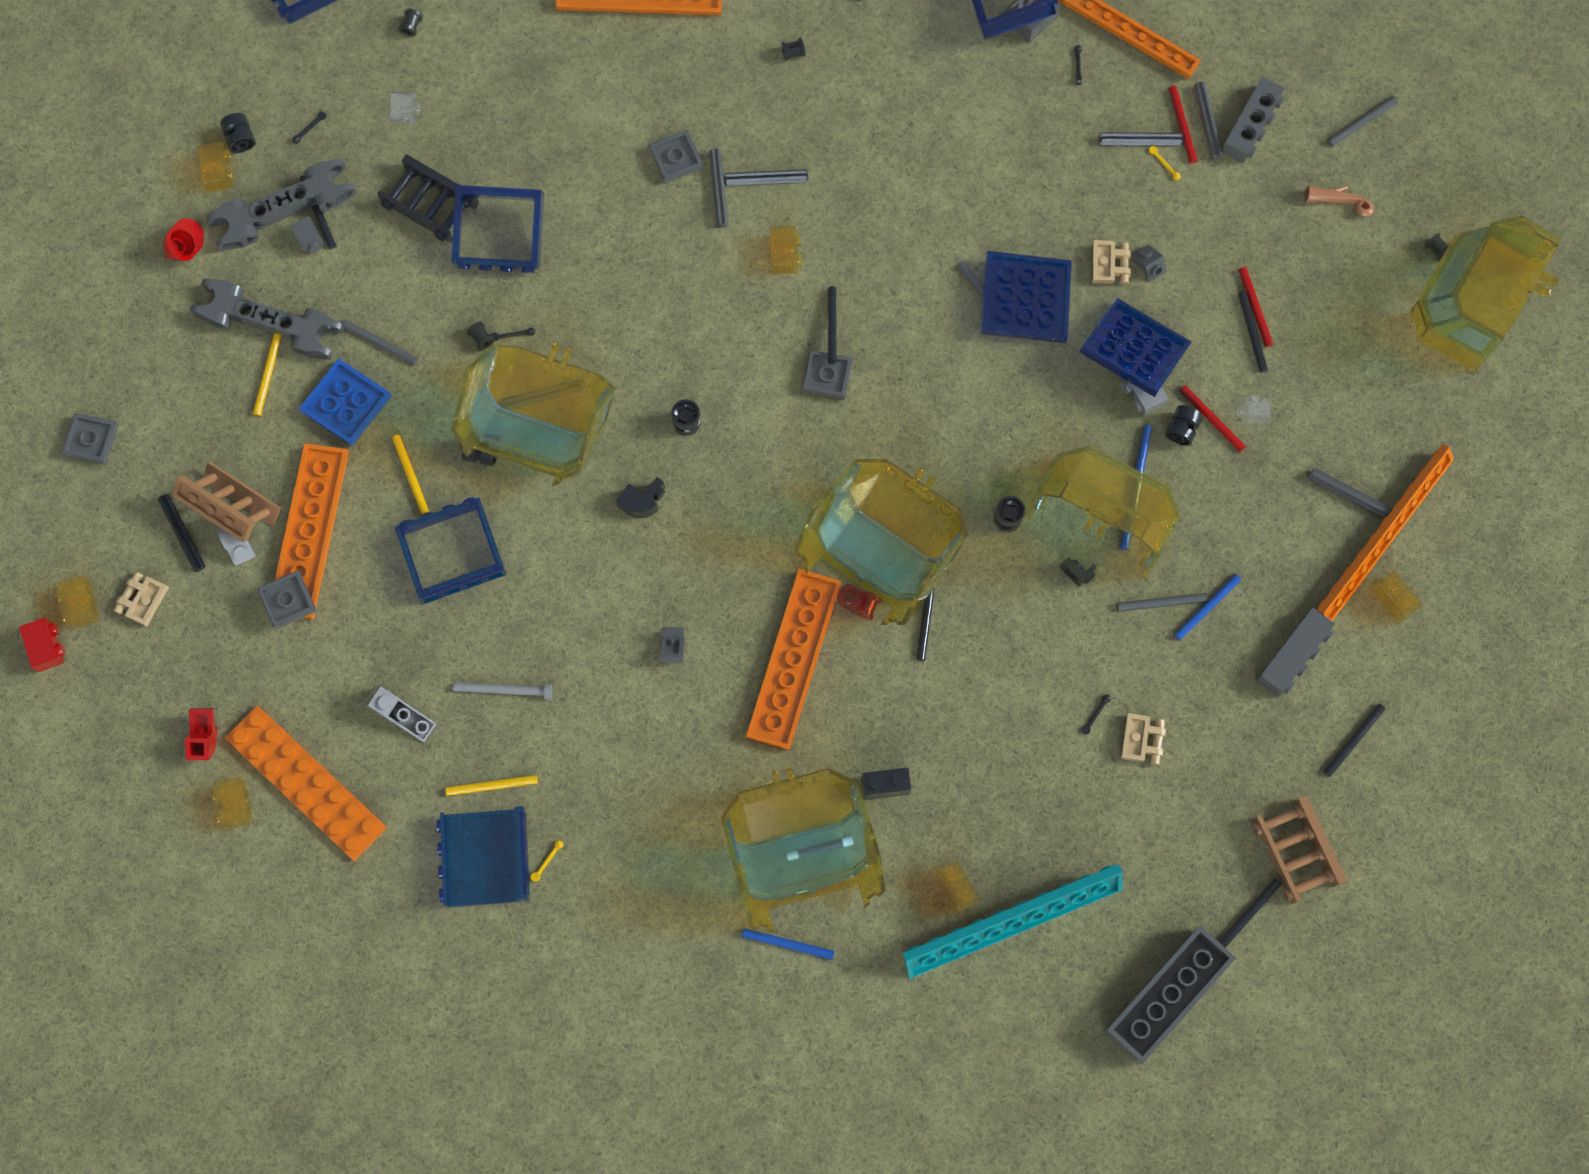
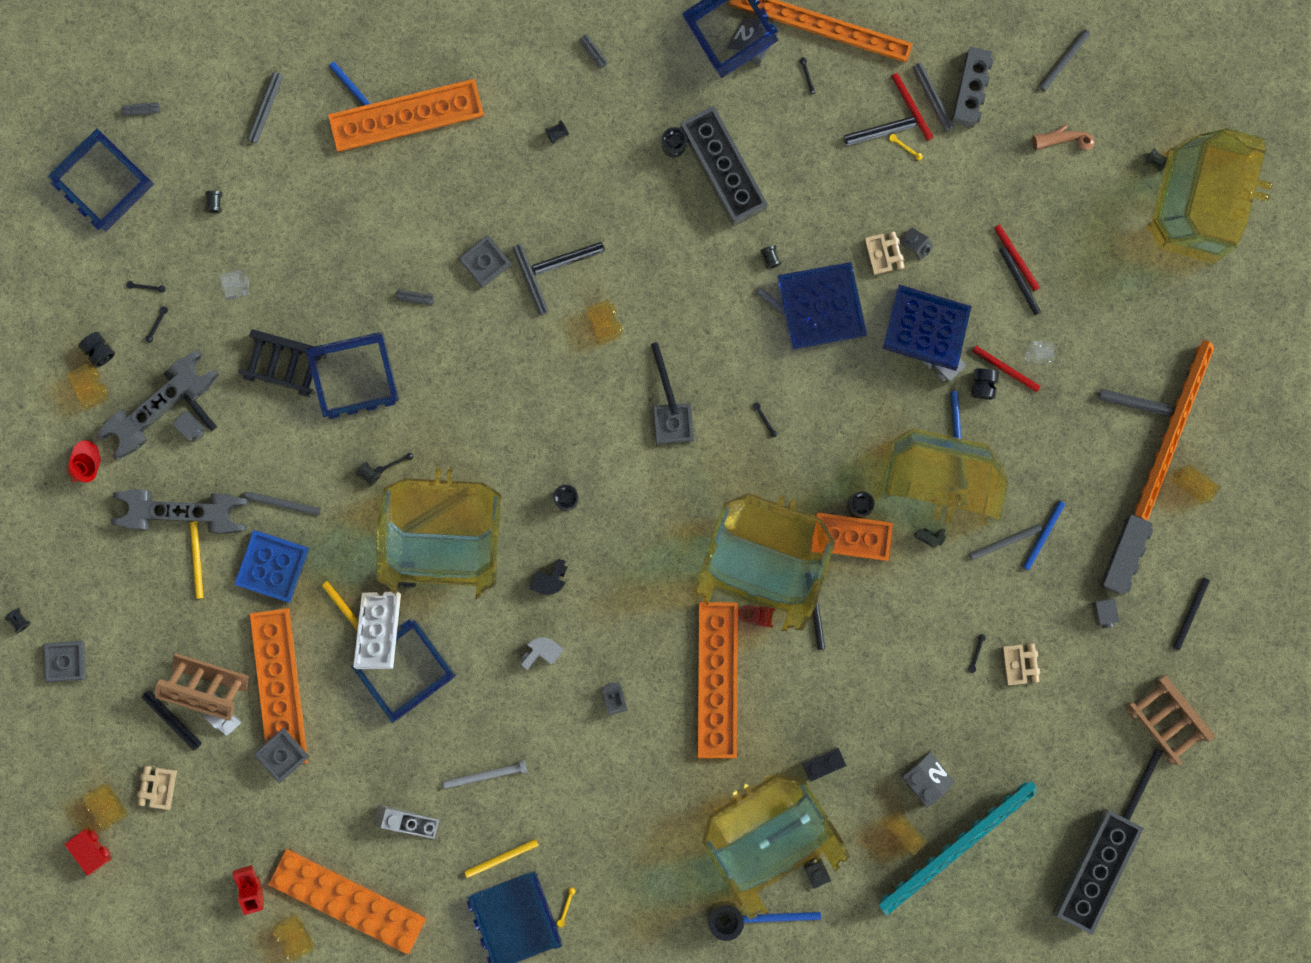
camera: 20 degrees left, 10 degrees up
none -> black bush [4,608,31,634]
none -> black hinge [126,281,166,293]
none -> white piece [354,592,401,669]
none -> dark grey axle [396,290,434,305]
none -> light grey brick [521,638,564,670]
none -> black wheel [662,127,687,158]
none -> dark grey brick [680,106,768,227]
none -> black piece [708,901,744,941]
none -> black hinge [753,402,777,438]
none -> pearl dark grey bush [760,245,782,269]
none -> pearl dark grey bracket [804,858,831,889]
none -> orange plate [811,512,893,561]
none -> dark grey slope [900,751,955,808]
none -> dark grey brick [1092,599,1120,628]

